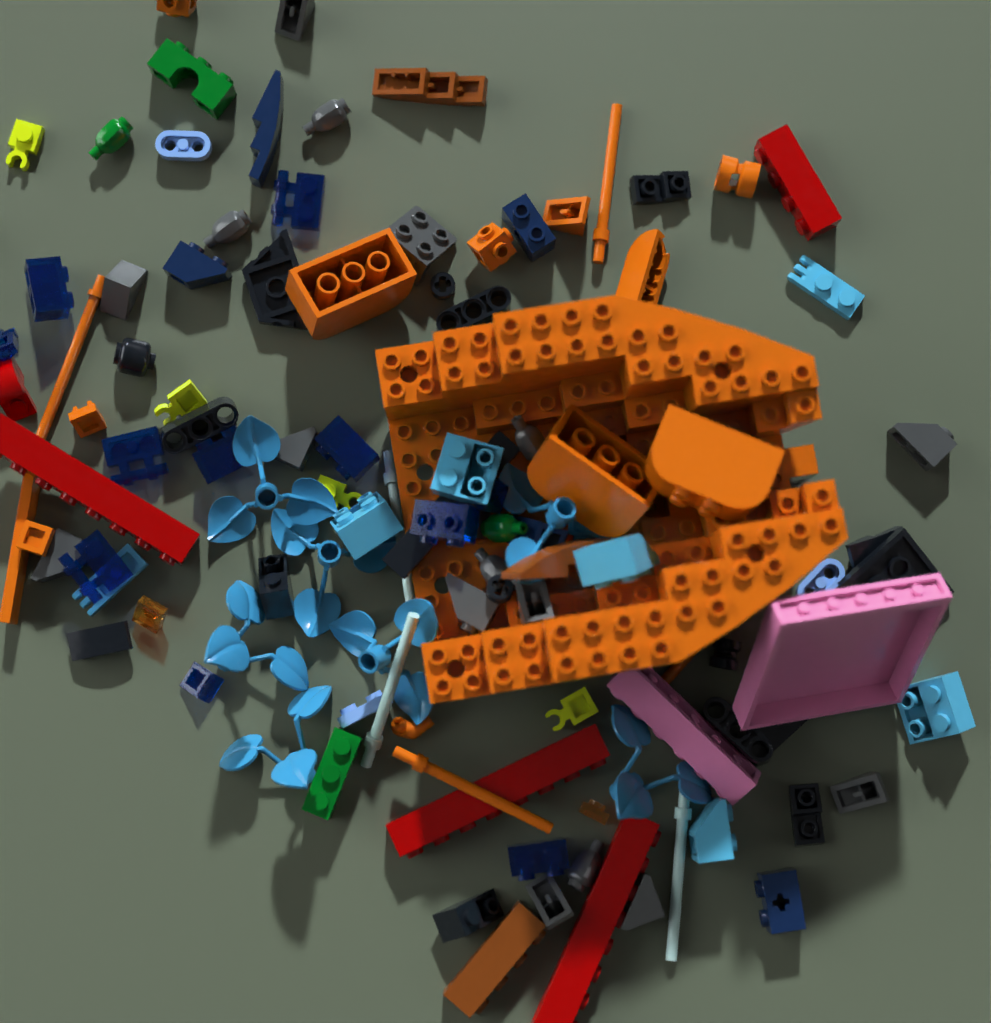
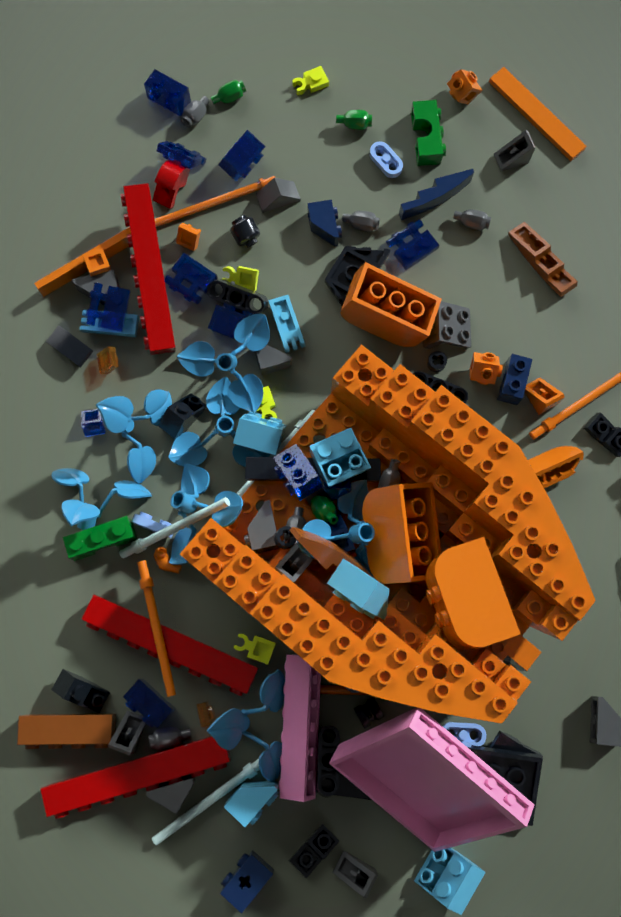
camera: 50 degrees right, 5 degrees down
clear blue brick [314,415,380,482] -> none
none -> medium azure hinge [268,295,306,353]

